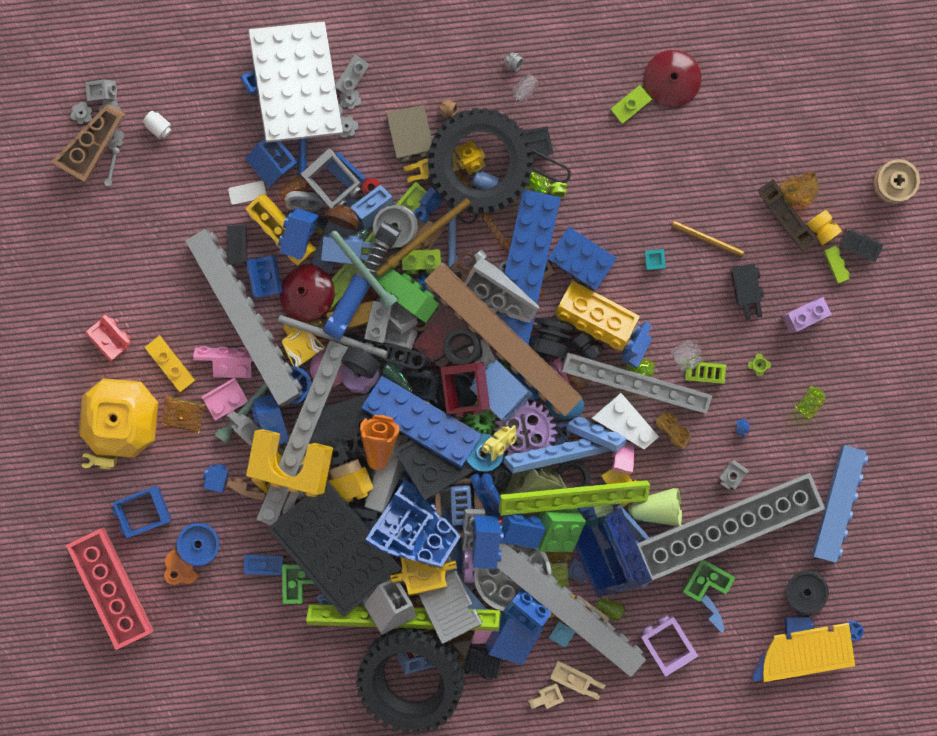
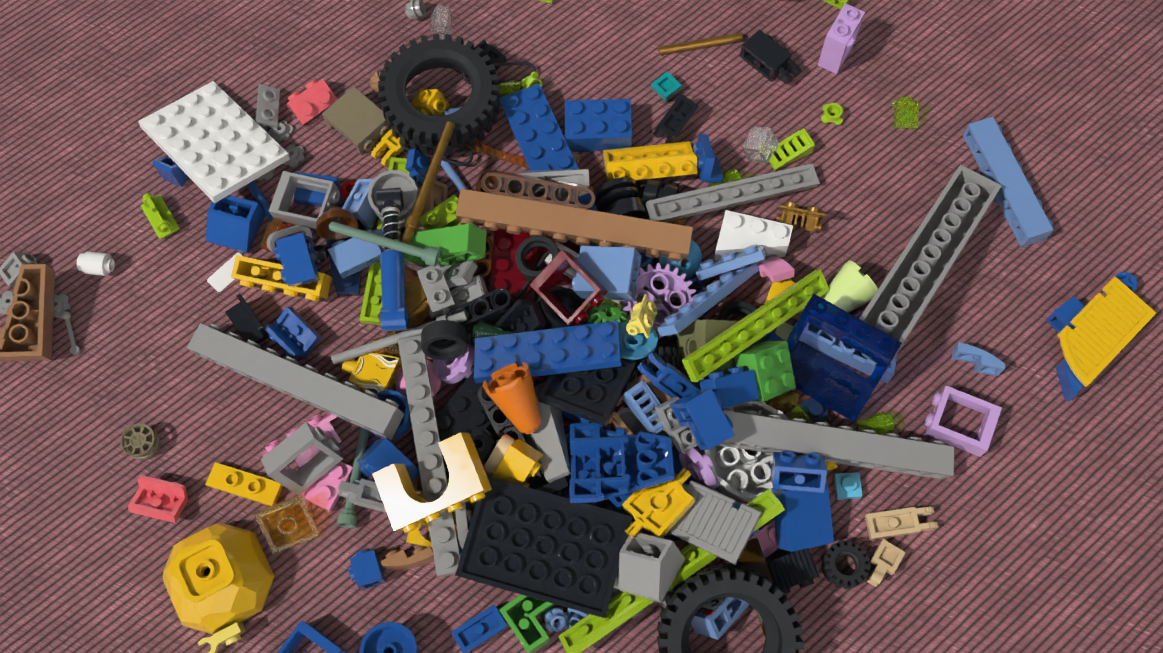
camera: 30 degrees left, 20 degrees down
dark red dish [280,265,335,322] -> none
bright green brick [681,559,735,602] -> none
light grey brick [718,459,749,490] -> none
blue plate [737,418,750,437] -> none
black wheel [785,571,829,616] -> none
none -> dark tan wheel [121,423,161,461]
none -> lime hinge [140,193,180,240]
none -> light grey window [261,422,343,496]
none -> coral bracket [286,78,338,125]
none -> reddish brown beam [481,170,596,209]
none -> medium blue plate [544,607,568,632]
none -> black hinge [652,93,699,144]
none -> black tyre [821,540,871,589]

